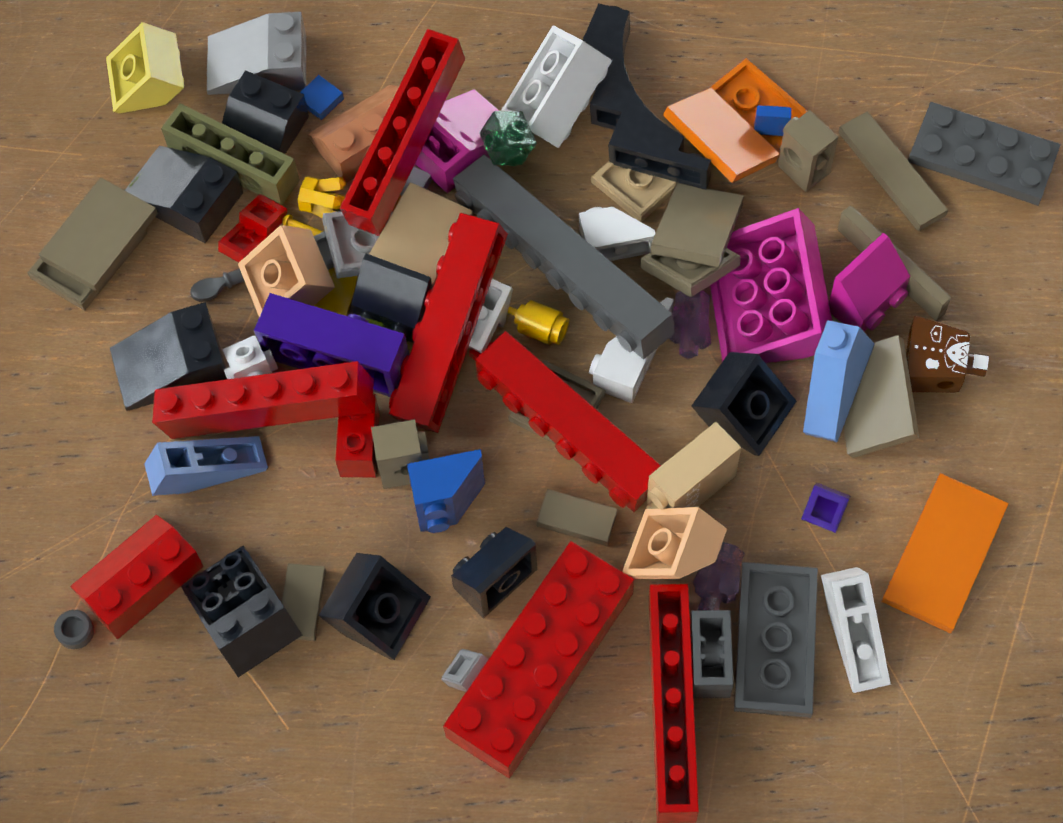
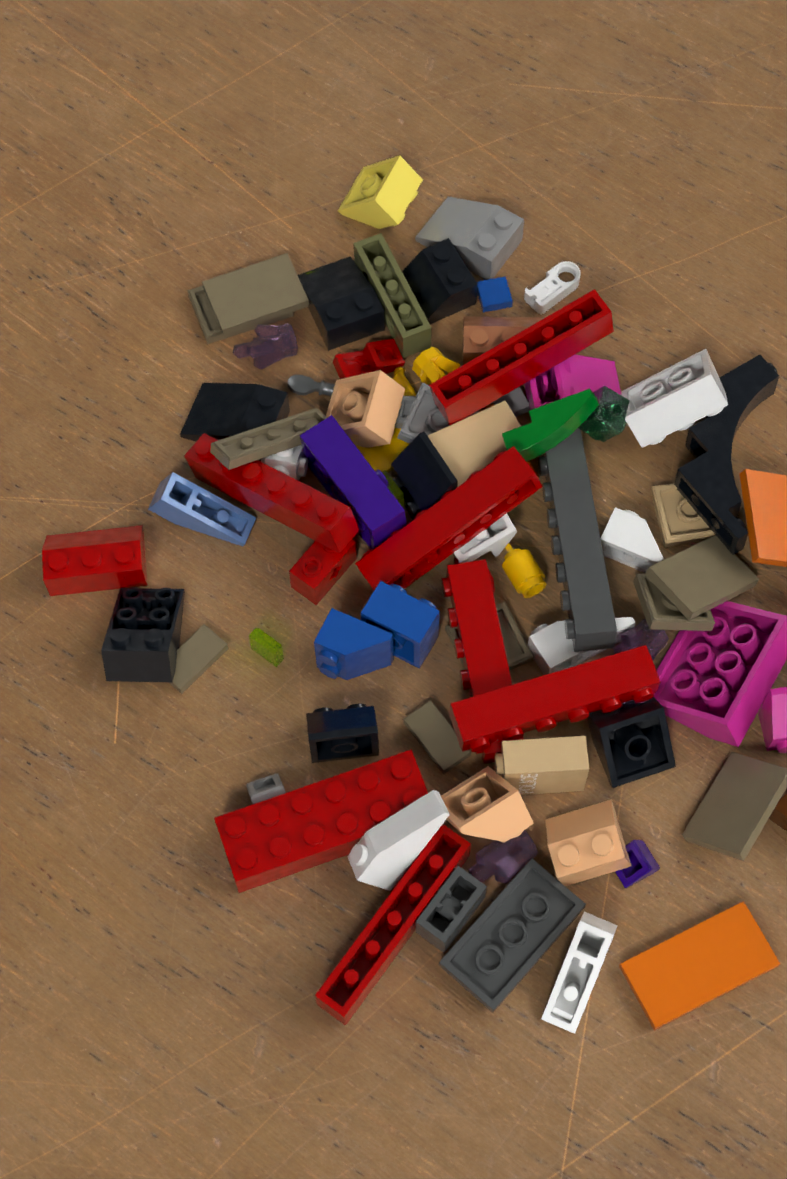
camera: 35 degrees right, 0 degrees up
dark grey tile [54,610,94,649] -> none
black slope [318,553,431,660] -> none
dark tan brick [371,419,430,489] -> none
medium blue slope [803,320,874,442] -> none
none -> dark tan tile [210,408,327,470]
none -> rock [233,323,298,370]
none -> clear neon green tile [249,628,284,667]
none -> white slope [347,790,450,891]
none -> blue brick [360,581,440,669]
none -> red brick [449,645,661,752]
none -> green slope [502,389,599,462]
none -> white piece [524,261,581,314]
none -> light nougat slope [545,799,631,886]

